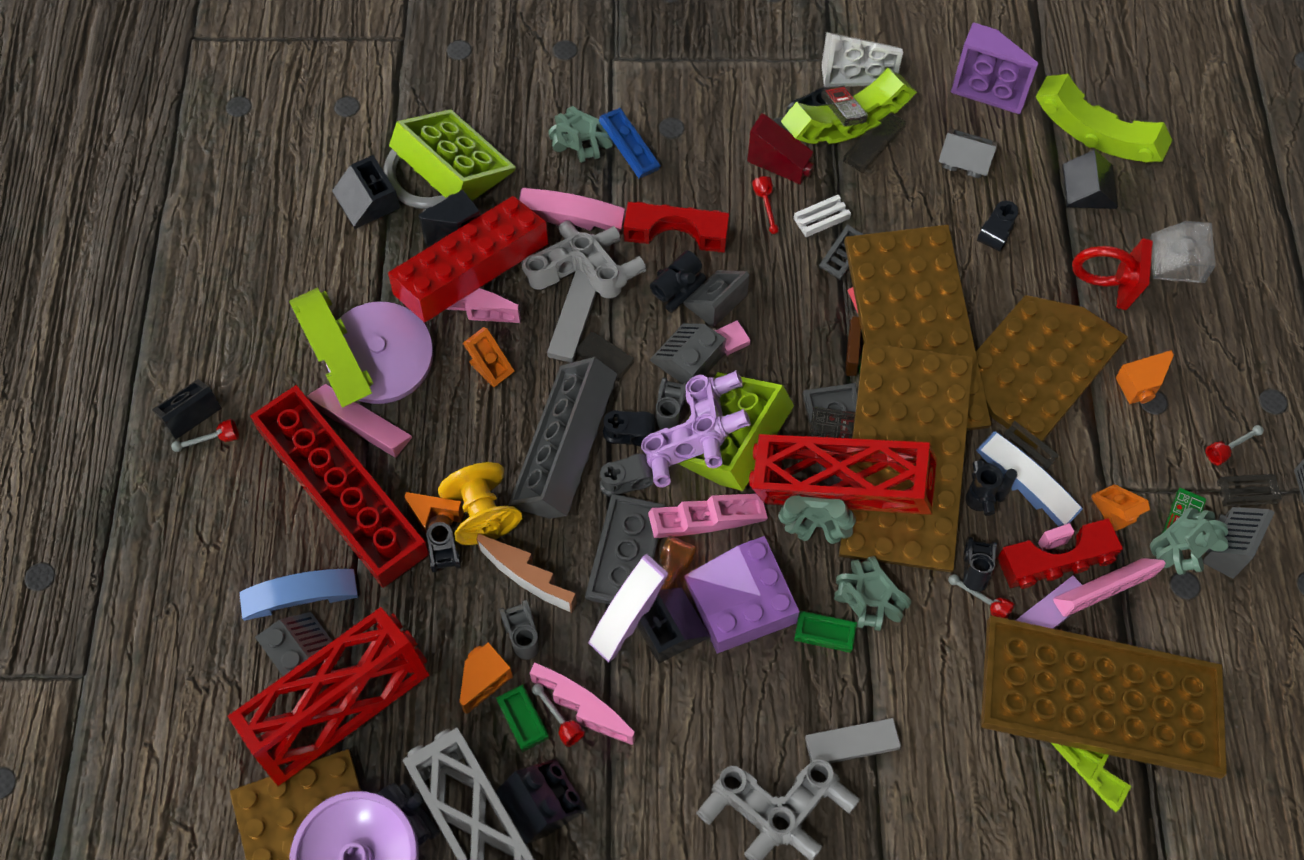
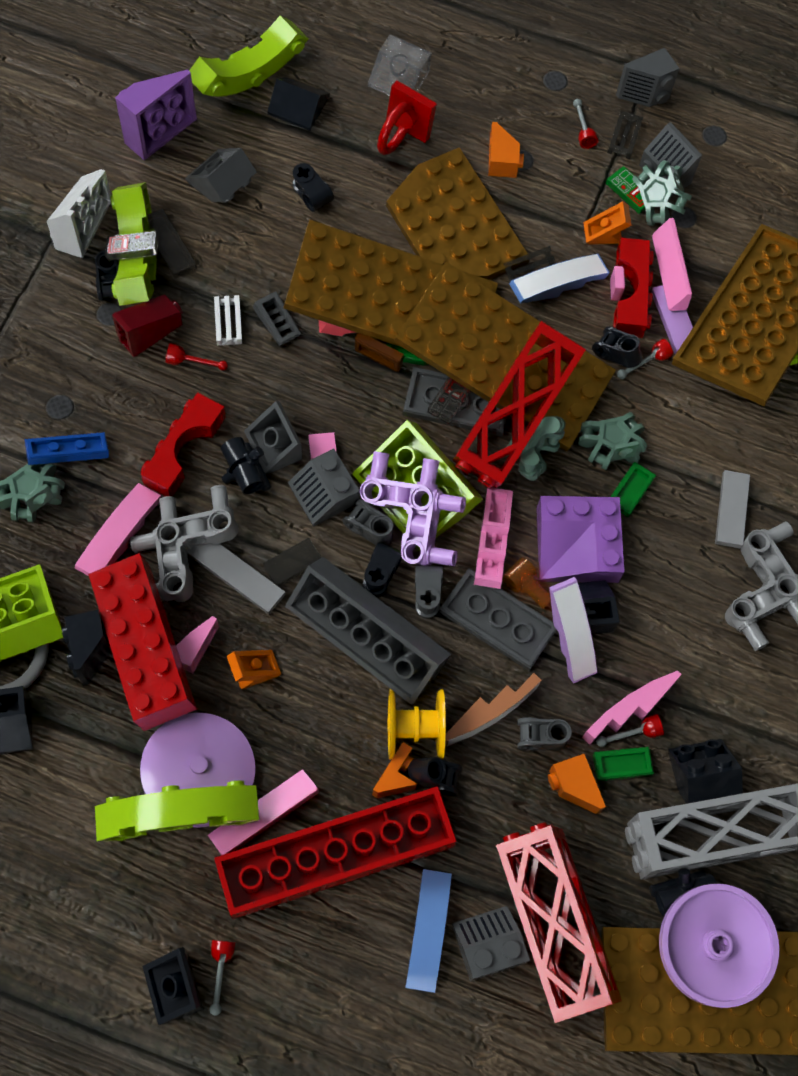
camera: 75 degrees left, 5 degrees up
black pin [965,460,1018,516] -> none

